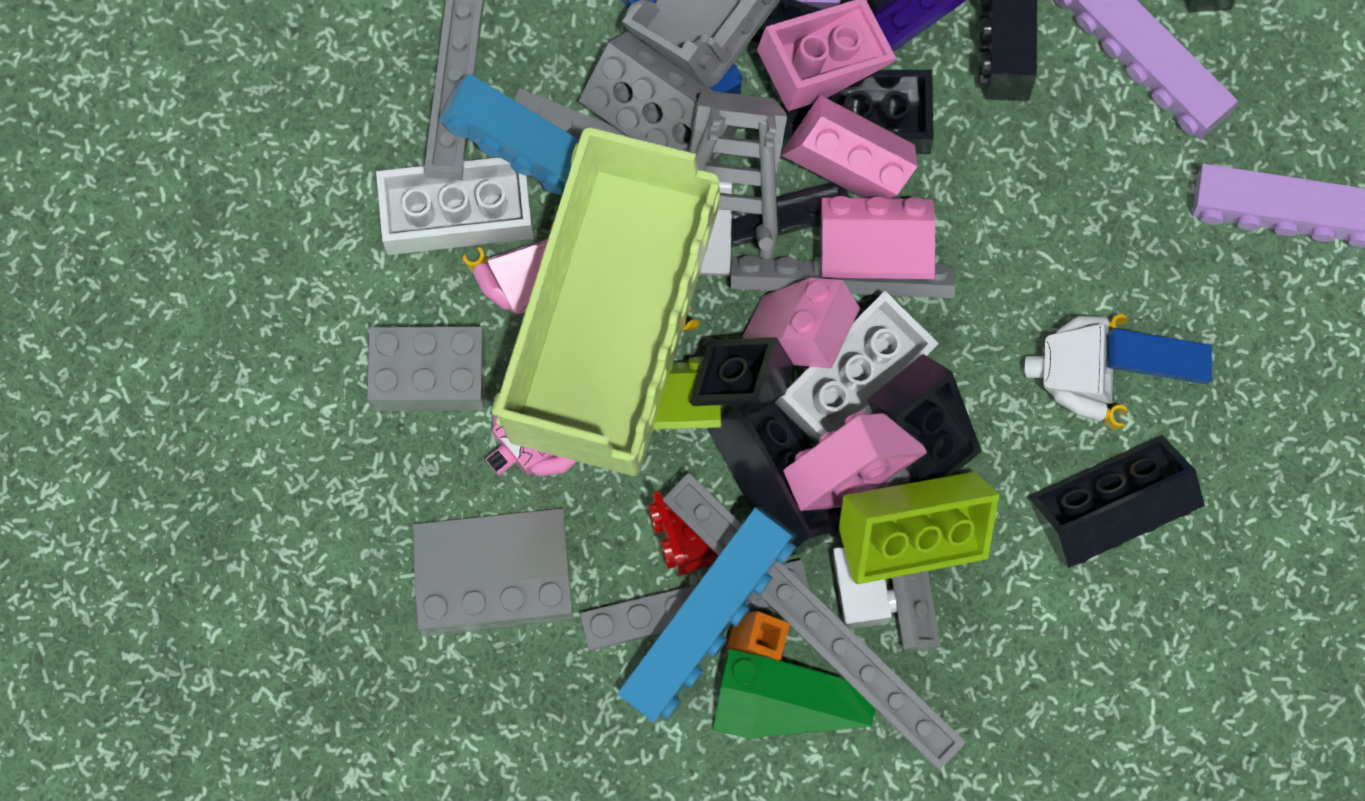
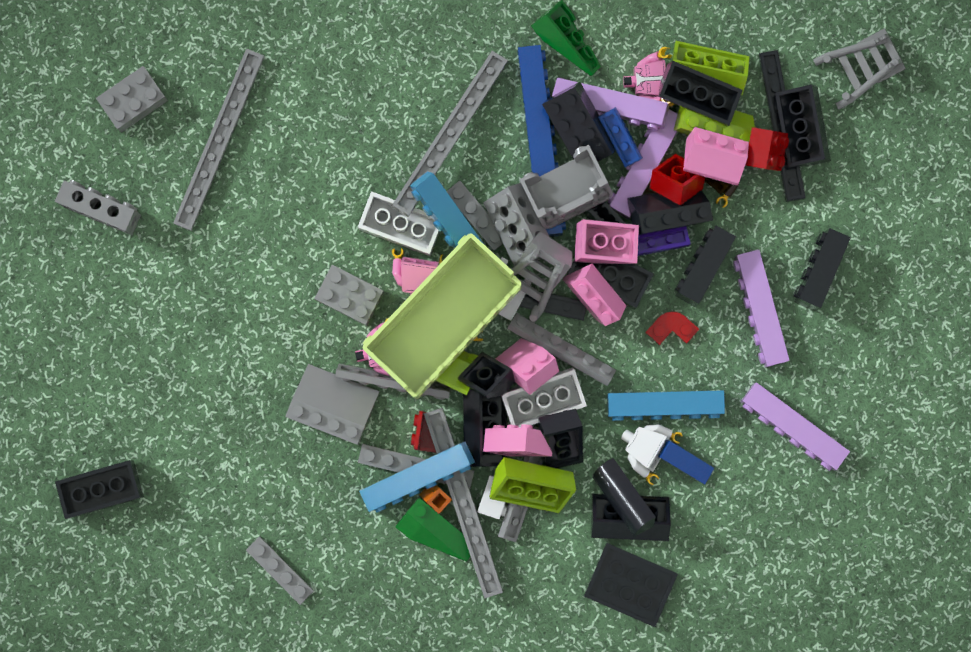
camera: 25 degrees right, 10 degrees up
bright pink slope [820,196,935,279] -> none
none -> light grey plate [173,49,265,231]
none -> light grey plate [335,363,451,400]
none -> black plate [584,543,678,627]
none -> black brick [593,458,656,537]
none -> dark azure brick [607,390,725,421]
none -> red plate [645,312,699,345]

